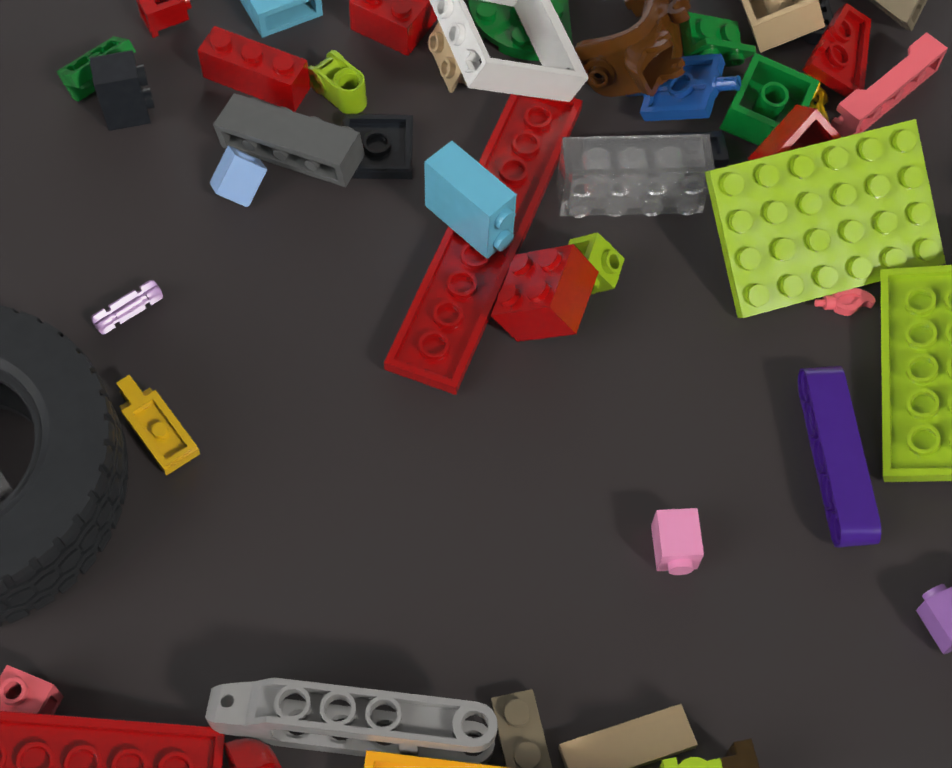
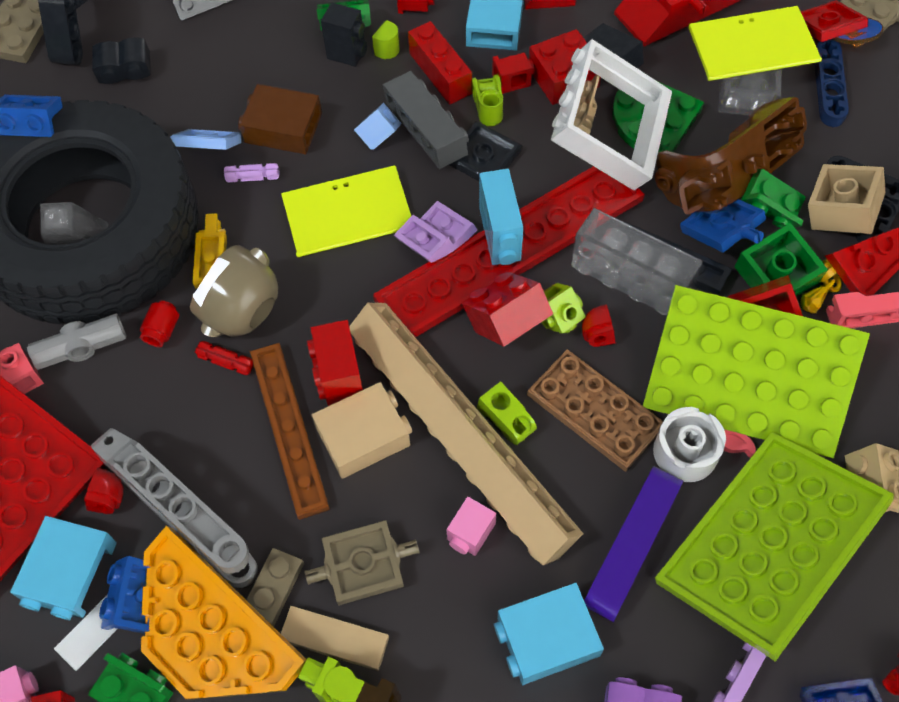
camera: 40 degrees right, 0 degrees up
none -> light grey piece [27,313,126,370]
none -> red brick [140,301,180,347]
none -> light blue tile [170,129,241,150]
none -> dark tan piece [190,245,279,337]
none -> red axle [195,341,254,375]
none -> reddish brown brick [238,84,322,155]
none -> dark orange tile [250,343,330,520]
none -> neon yellow container [281,165,411,257]
none -> dark tan plate [305,520,420,606]
none -> red brick [307,320,363,406]
none -> tan brick [311,382,412,479]
none -> tan brick [349,302,584,565]
none -> lime brick [372,20,400,59]
none -> lavender slope [394,201,477,263]
none -> lime leg [477,381,537,445]
none -> red brick [492,52,535,94]
none -> medium azure brick [494,583,604,685]
none -> medium nougat tile [527,349,663,472]
none -> red piece [582,304,616,347]
none -> white brick [653,407,726,482]

